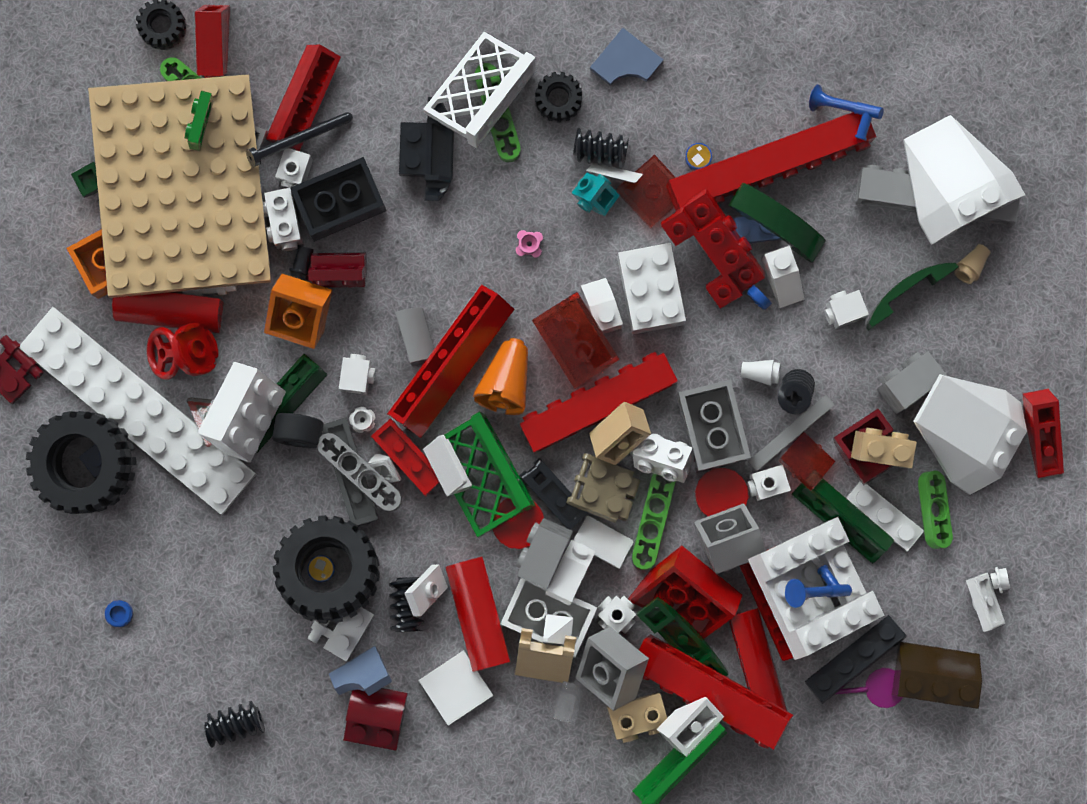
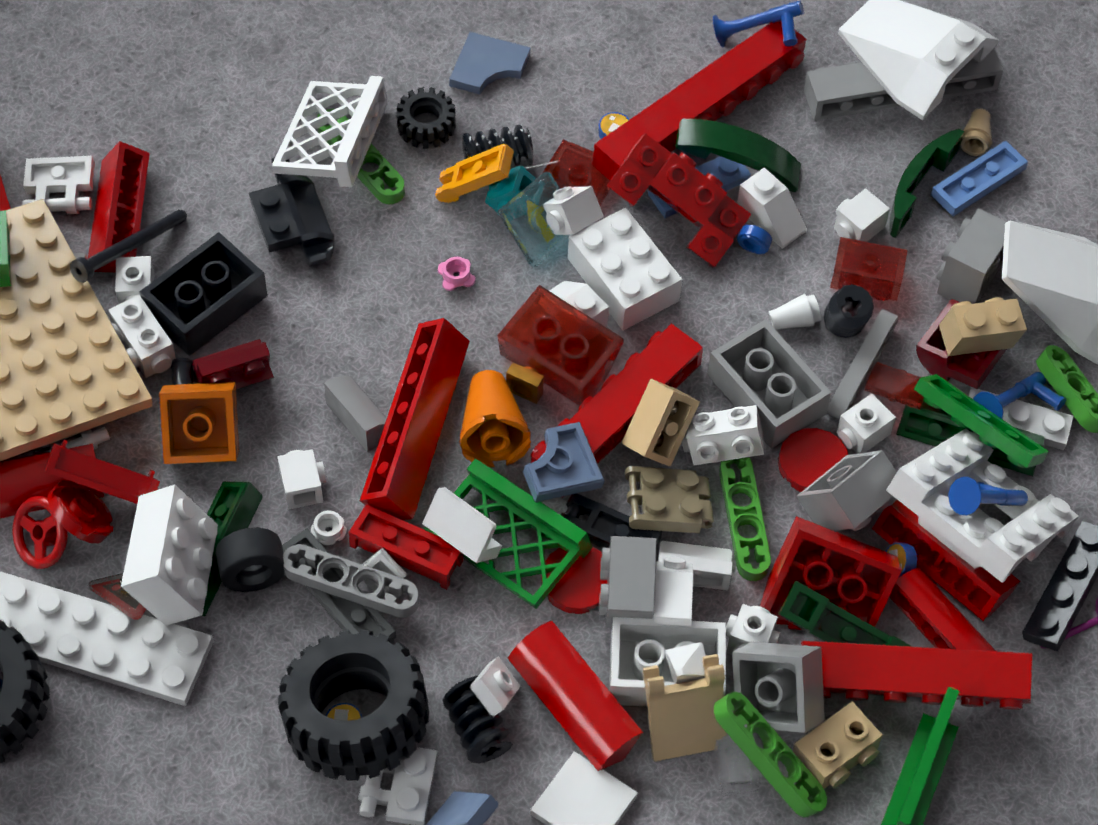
camera: 25 degrees left, 25 degrees down
white slope [657,697,724,756] -> none
none -> white plate [23,156,95,214]
none -> red container [44,439,160,504]
none -> light orange hinge [435,144,514,203]
none -> clear light blue tile [497,172,570,267]
none -> pearl gold plate [506,362,544,404]
none -> sand blue tile [523,422,604,502]
none -> white brick [543,186,604,235]
none -> bright green beam [714,692,827,818]
none -> clear red brick [830,237,908,301]
none -> tile [886,542,917,578]
none -> green plate [914,374,1049,468]
none -> medium blue plate [931,141,1028,217]
none -> blue piece [973,372,1066,419]

